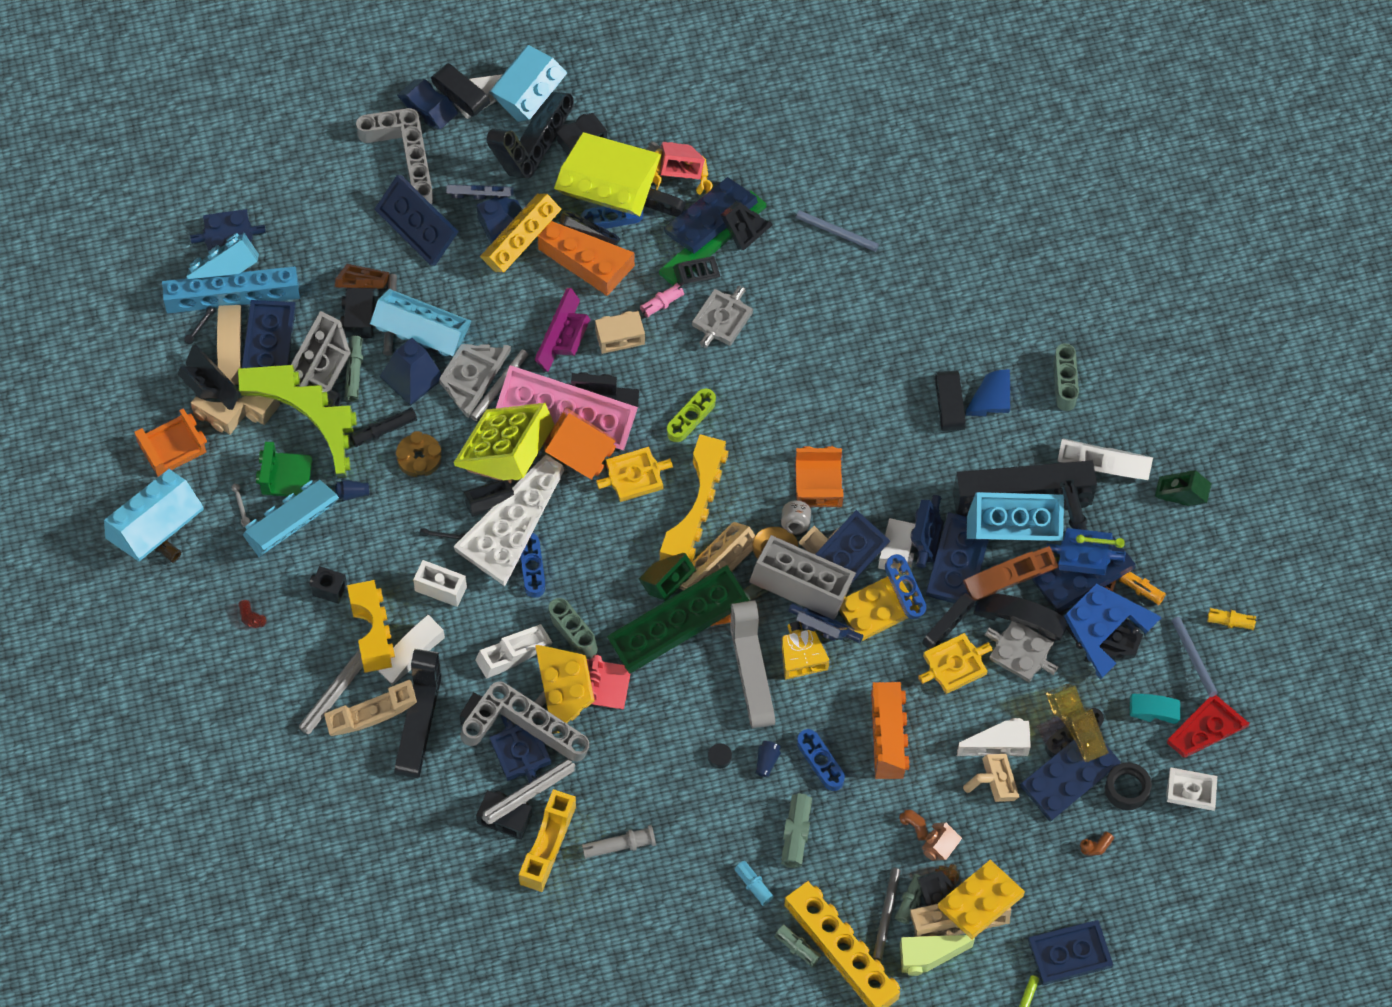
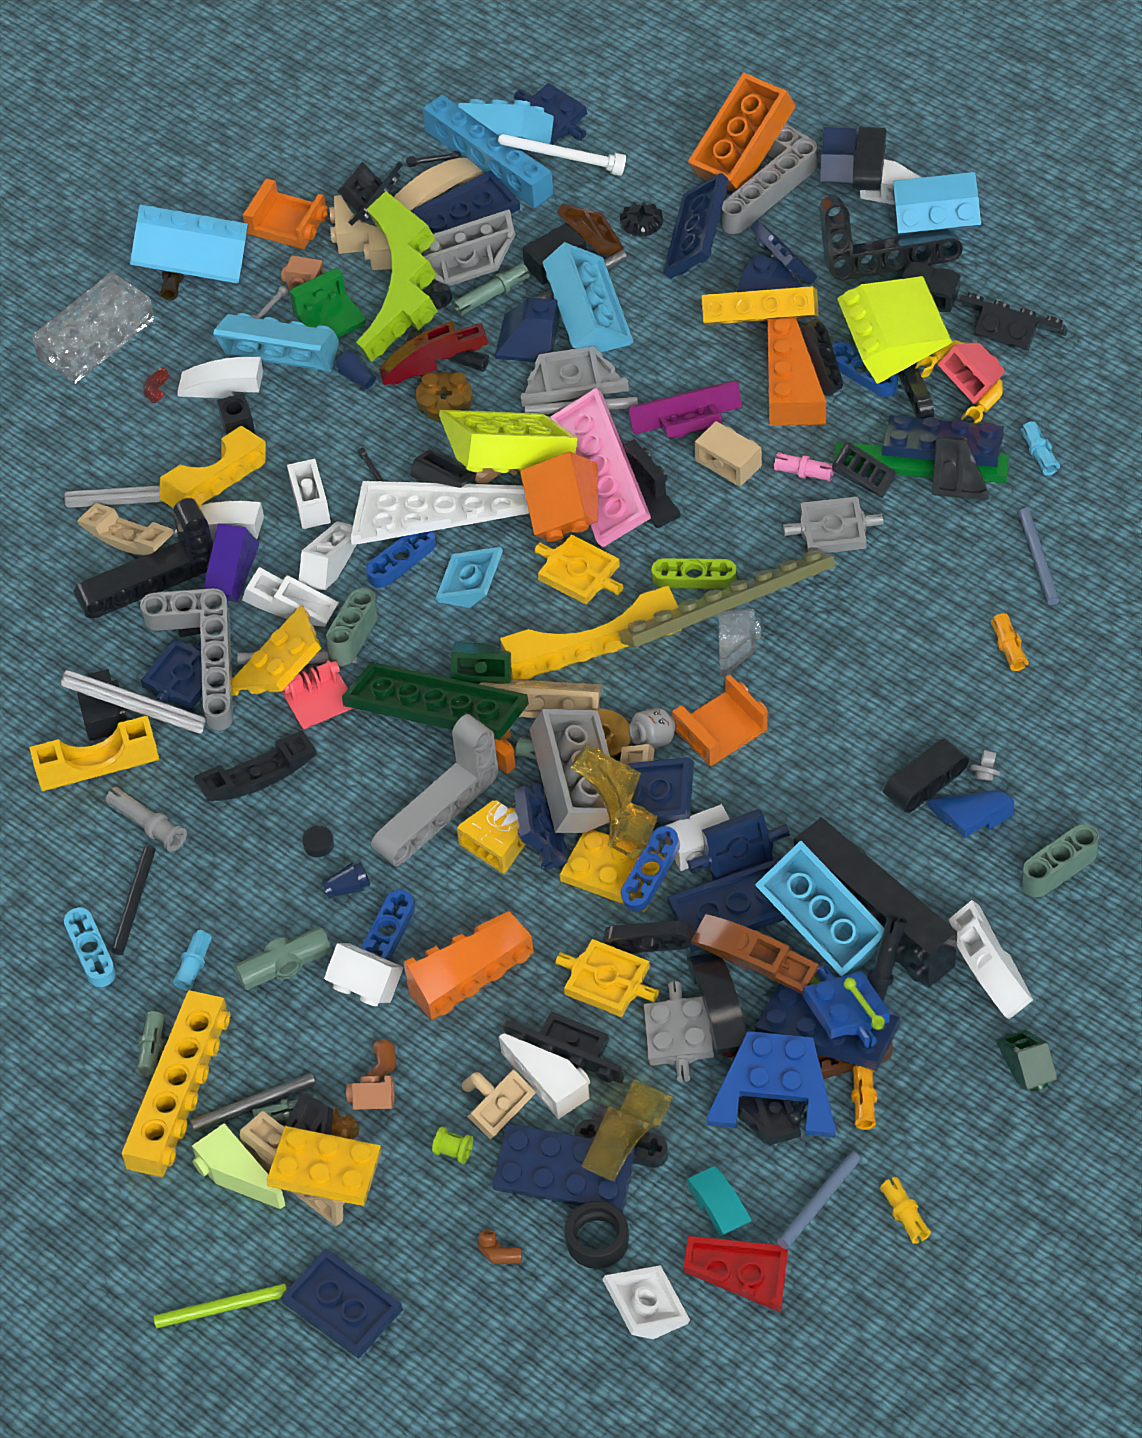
camera: 60 degrees right, 10 degrees down
none -> clear brick [32,272,155,384]
none -> medium azure beam [64,908,116,987]
none -> black bar [111,845,156,955]
none -> white slope [177,357,263,398]
none -> black slope [194,730,317,801]
none -> dark purple slope [203,523,259,604]
none -> nougat brick [281,255,325,290]
none -> white slope [299,521,357,590]
none -> white brick [324,943,404,1006]
none -> dark red slope [379,321,489,385]
none -> lime bush [432,1126,474,1164]
none -> medium azure slope [435,547,503,608]
none -> white piece [498,134,626,176]
none -> black bracket [503,1011,624,1084]
none -> clear yellow arch [571,745,658,859]
none -> olive plate [618,550,836,647]
none -> black gear [620,200,663,236]
none -> orange brick [688,72,796,193]
none -> clear slope [719,609,761,676]
none -> black bracket [957,292,1068,351]
none -> light grey plate [970,750,1001,782]
none -> light orange pin [990,613,1029,671]
none -> medium azure pin [1020,422,1060,475]

